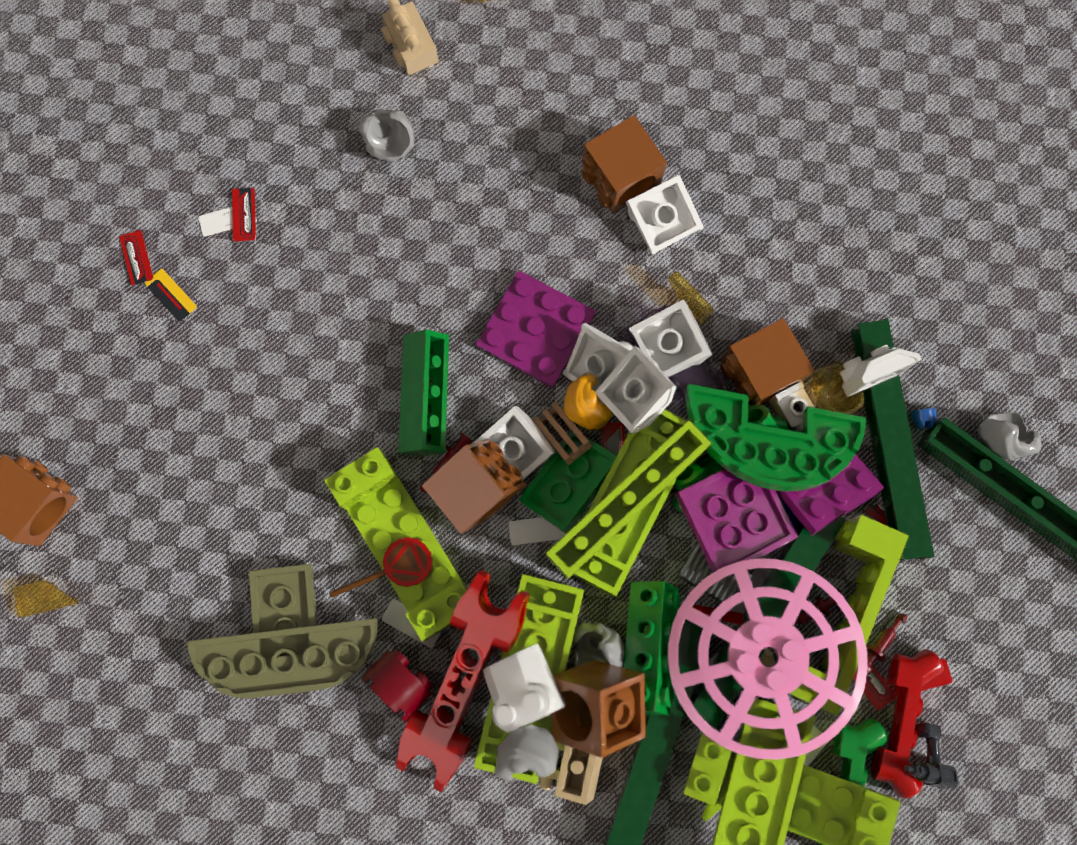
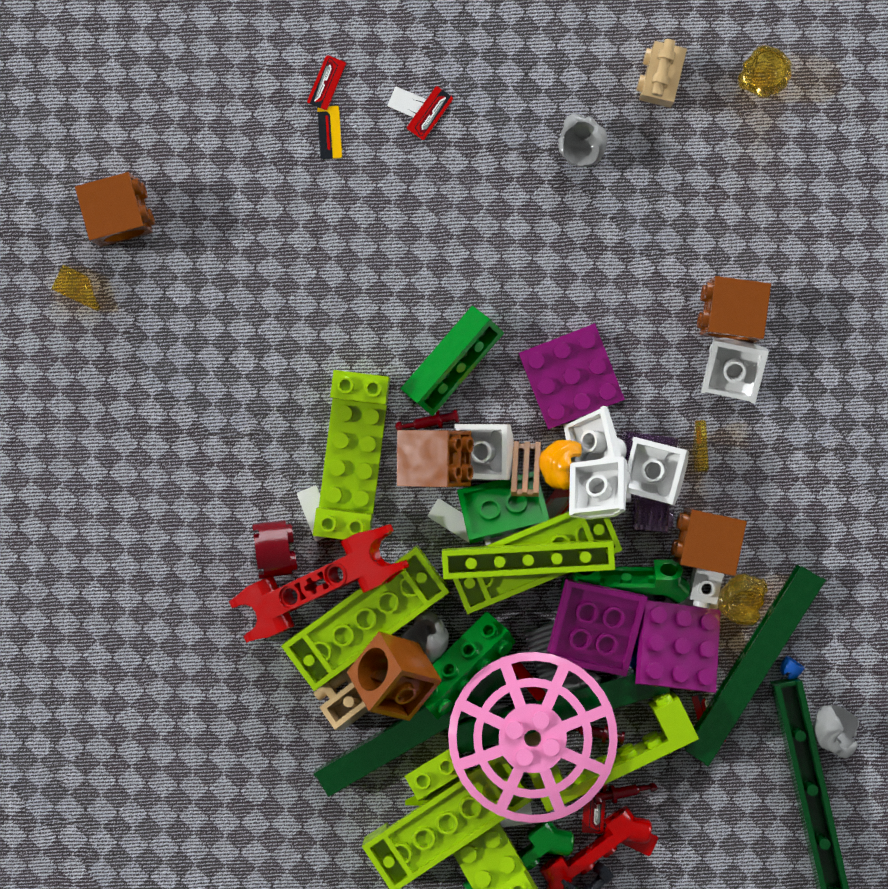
camera: 40 degrees right, 10 degrees up
olive plate [187,564,378,699] -> none
piece [329,537,432,597] -> none
white slope [482,643,566,733] -> none
light grey hair [495,725,559,782] -> none
green plate [685,384,866,491] -> none
white slope [840,345,922,397] -> none

